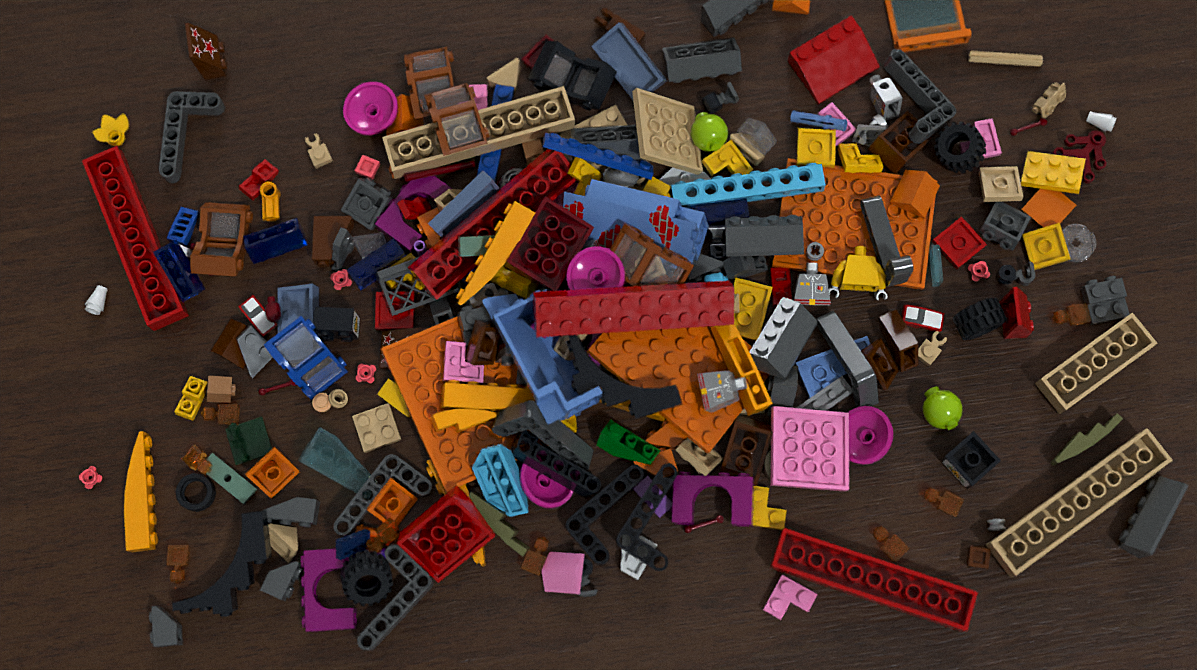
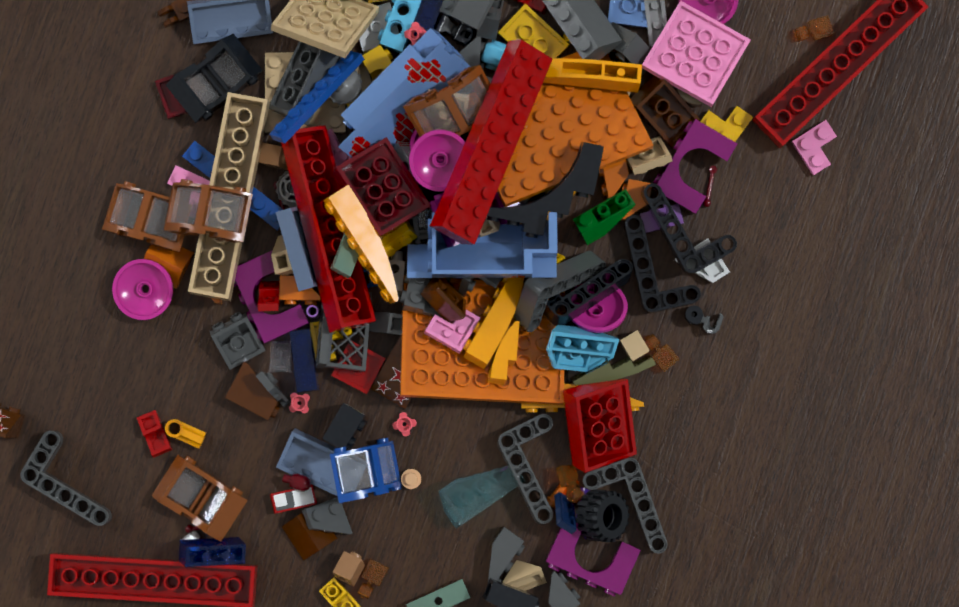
camera: 65 degrees left, 10 degrees up
yellow plate [93,114,129,147] -> none
blue slope [167,207,199,247] -> none
clear green hinge [225,416,272,465] -> none
clear blue brick [243,218,307,264] -> none
orange slope [245,447,300,499] -> none
dark red hinge [259,379,297,396] -> none
tan plate [305,133,333,169] -> none
tan plate [328,389,348,408] -> none
tan plate [352,403,402,453] -> none
coral plate [355,155,380,180] -> none
orange slope [366,478,418,530] -> none
yellow slope [378,378,411,418] -> none
dark red bar [404,160,475,182] -> none
tan slope [487,58,521,91] -> none
bright pink slope [542,552,584,594] -> none
yellow plate [568,157,603,196] -> none
light grey torso [697,371,747,413] -> none
none -> coral plate [404,22,427,45]
none -> tan panel [619,330,649,361]

